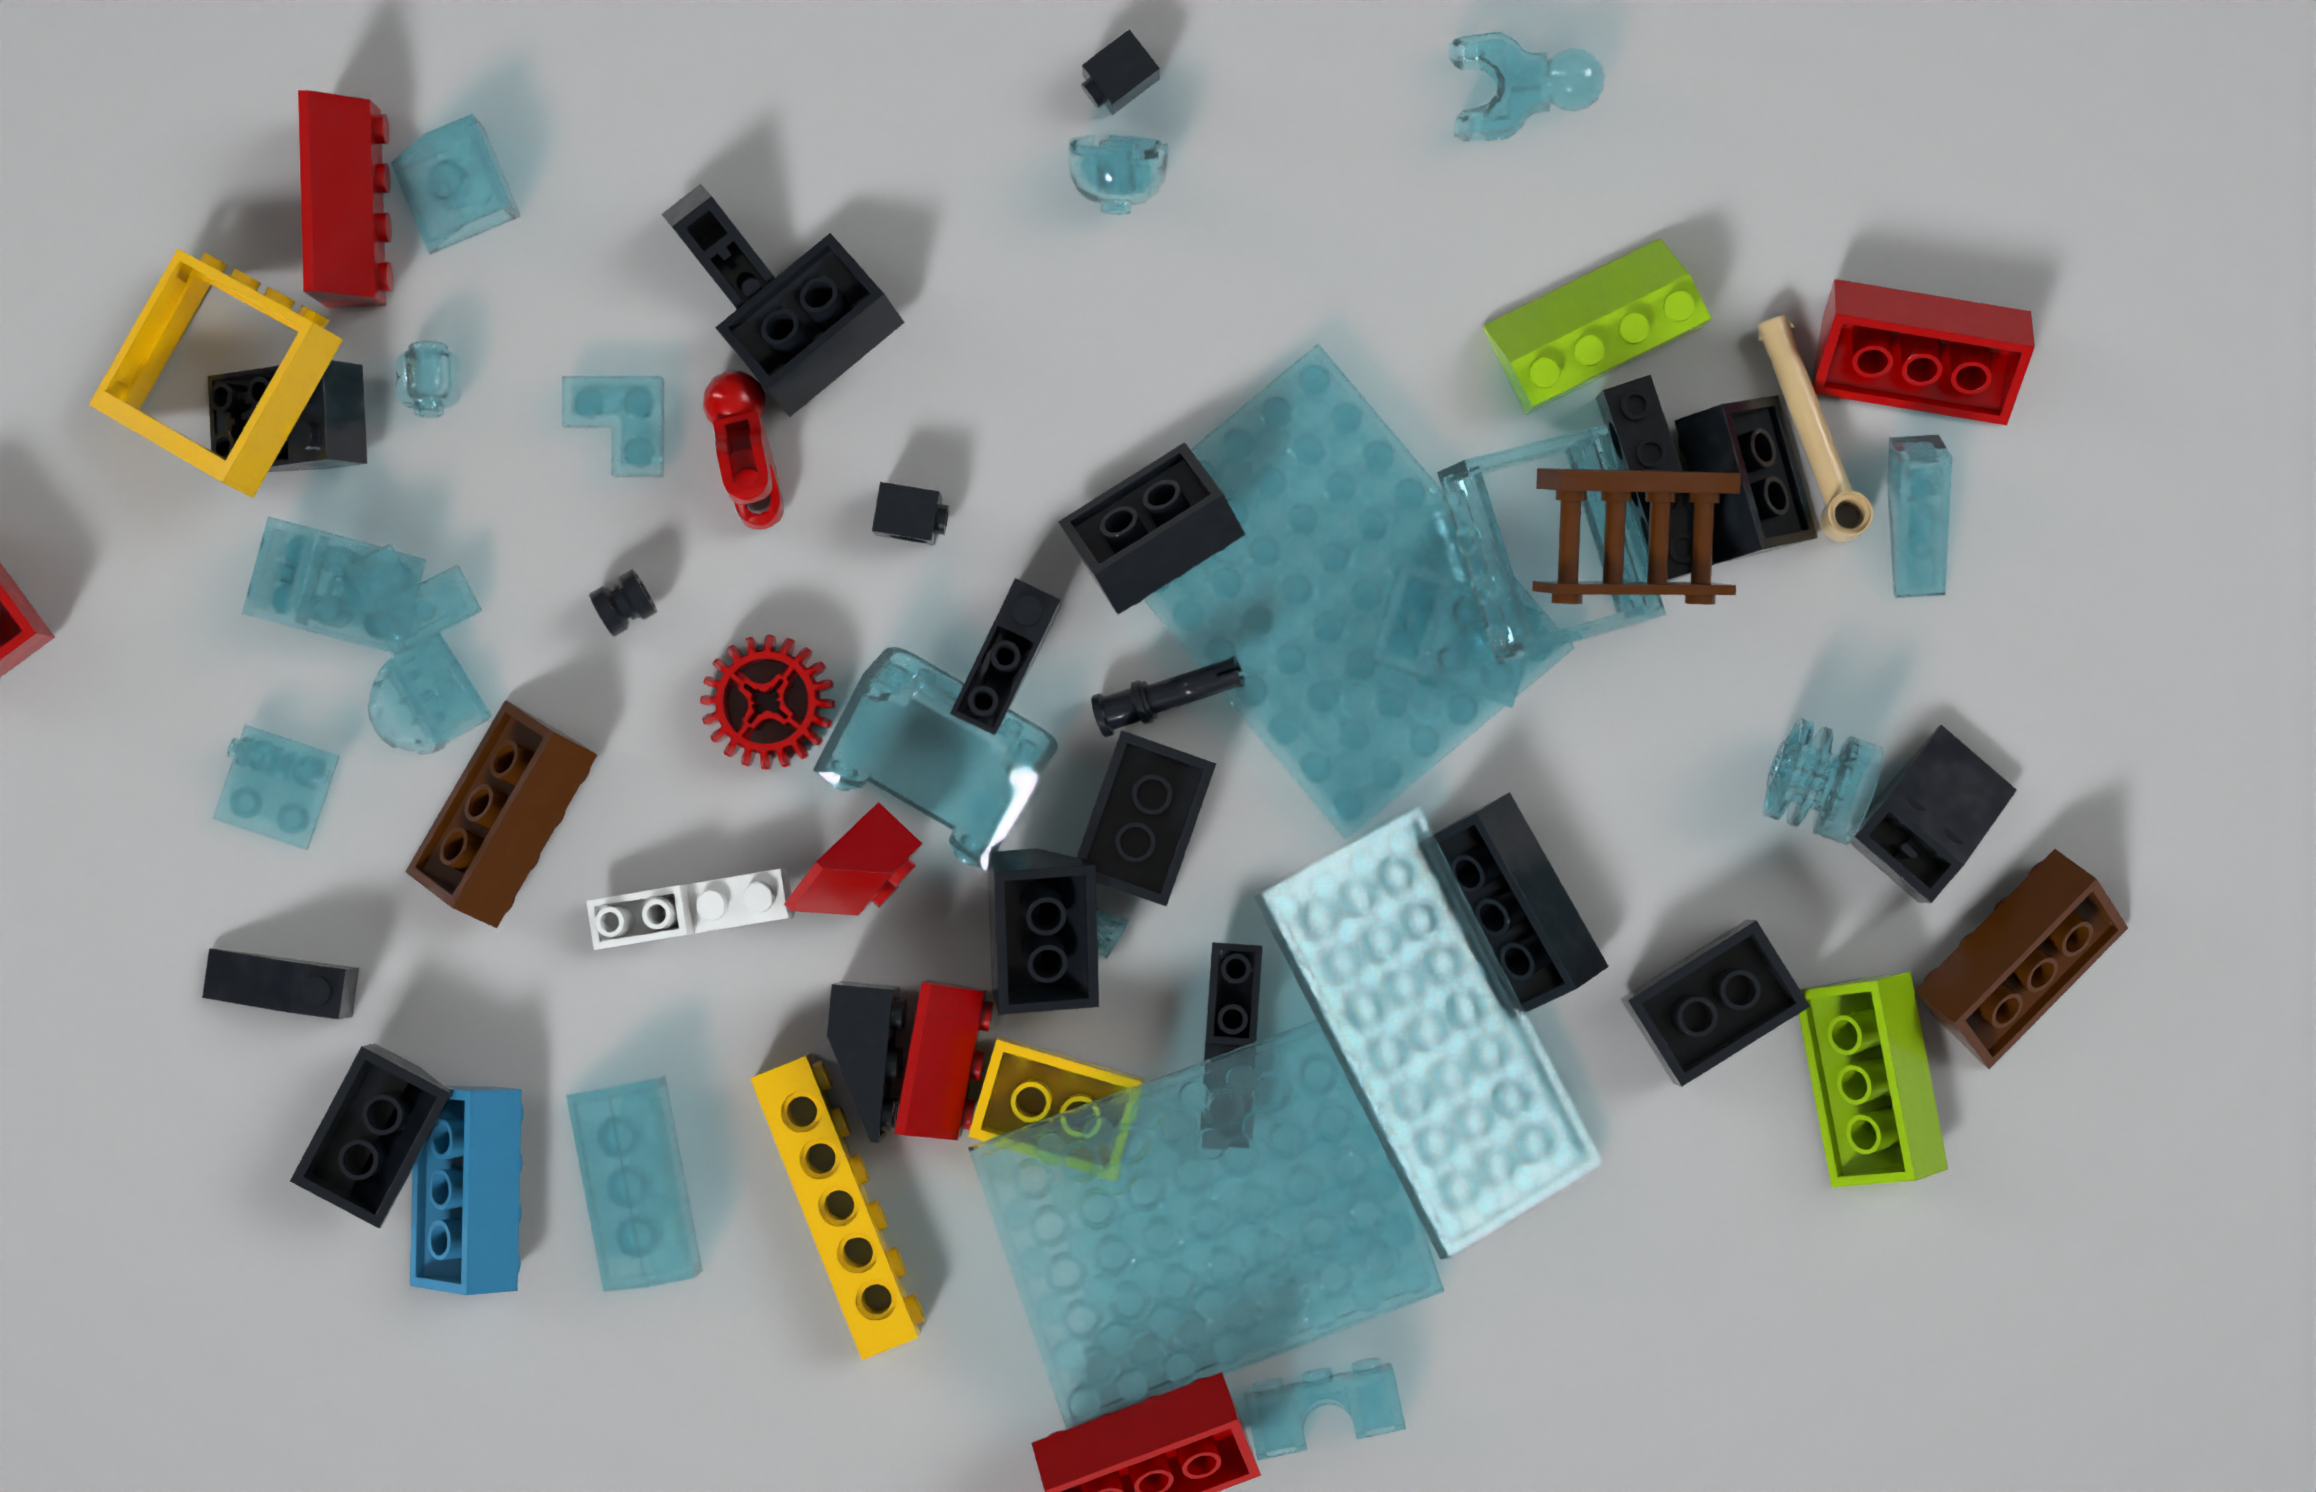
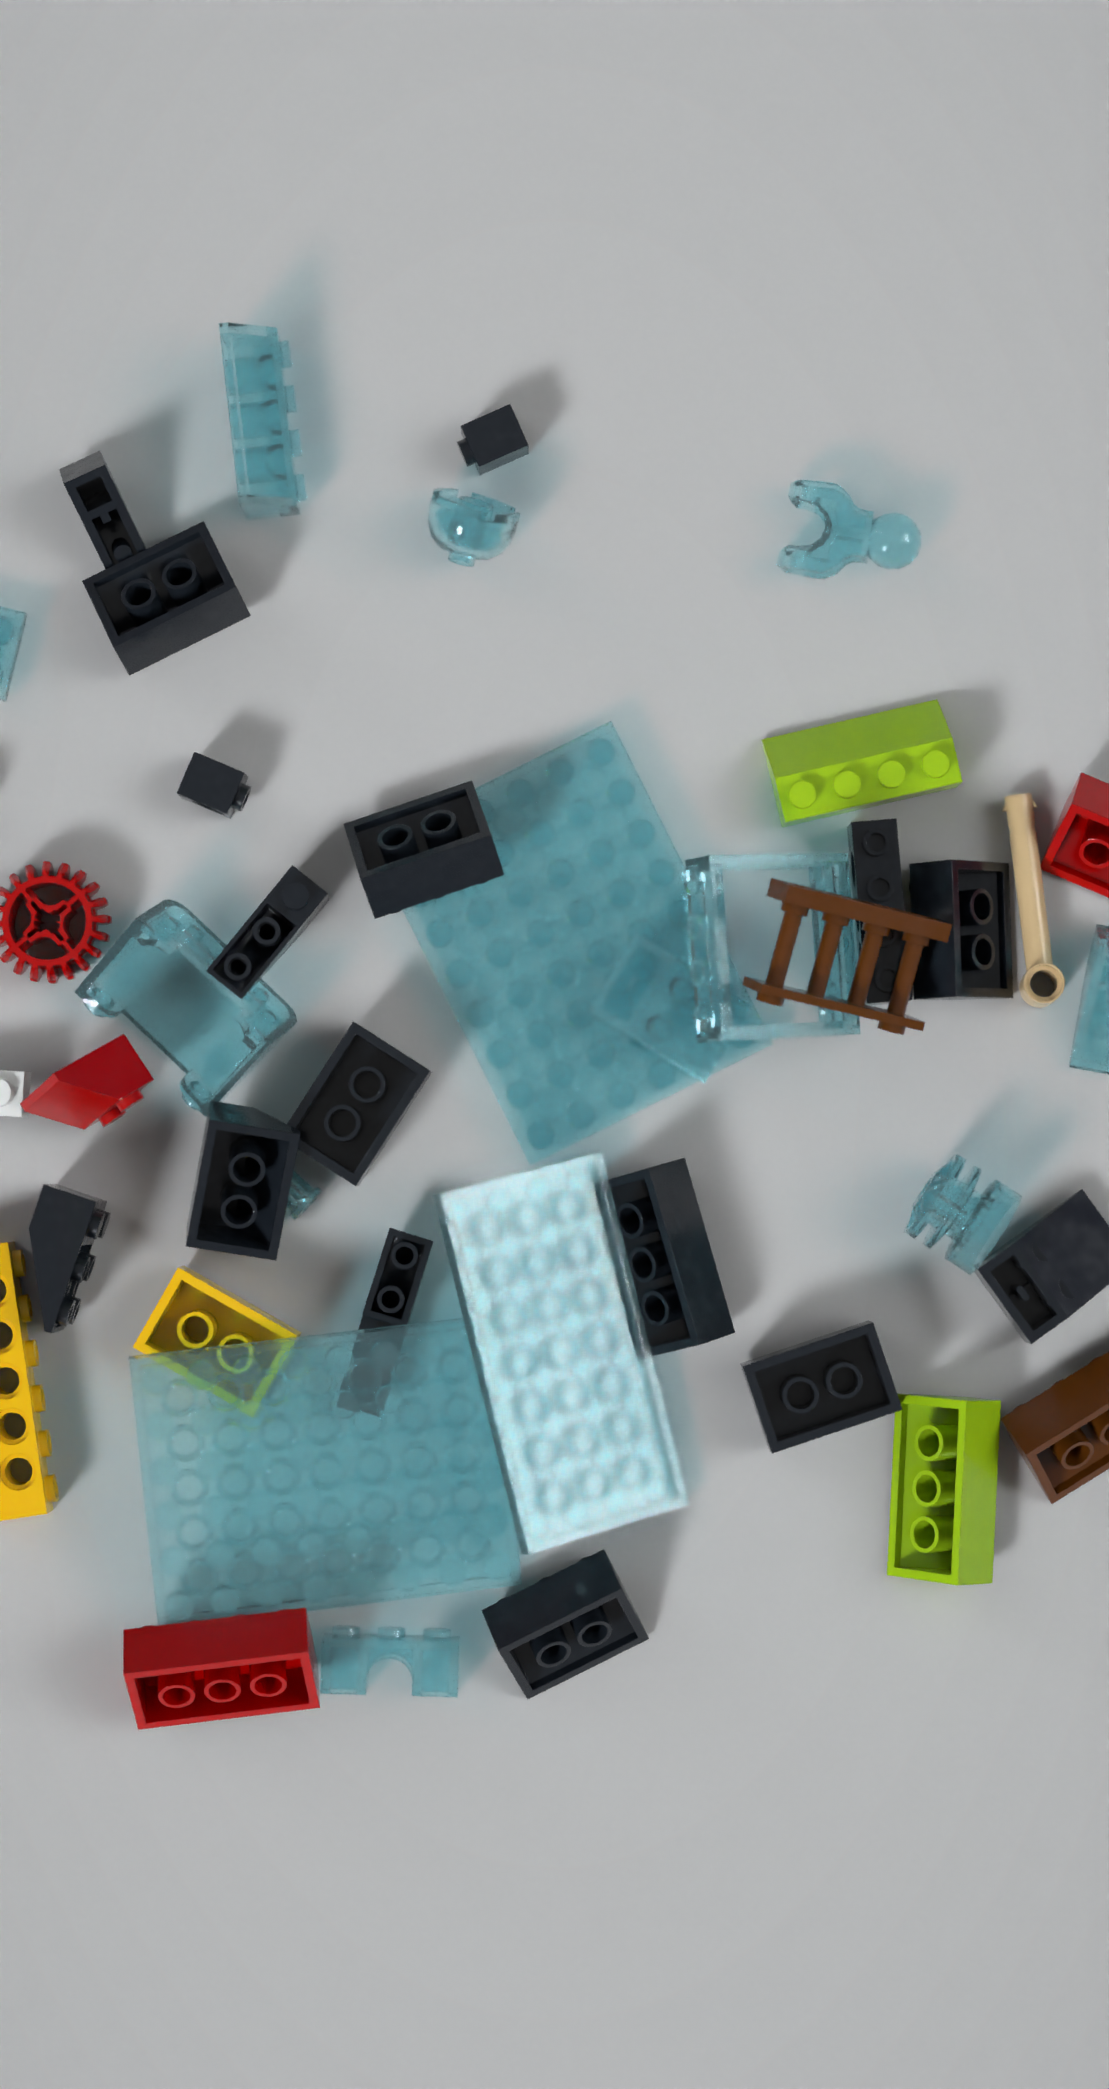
camera: 15 degrees right, 0 degrees up
red piece [703,371,784,530] -> none
red slope [894,979,994,1141] -> none
black pin [1091,656,1245,738] -> none
none -> clear light blue slope [219,322,307,520]
none -> black slope [481,1549,649,1700]

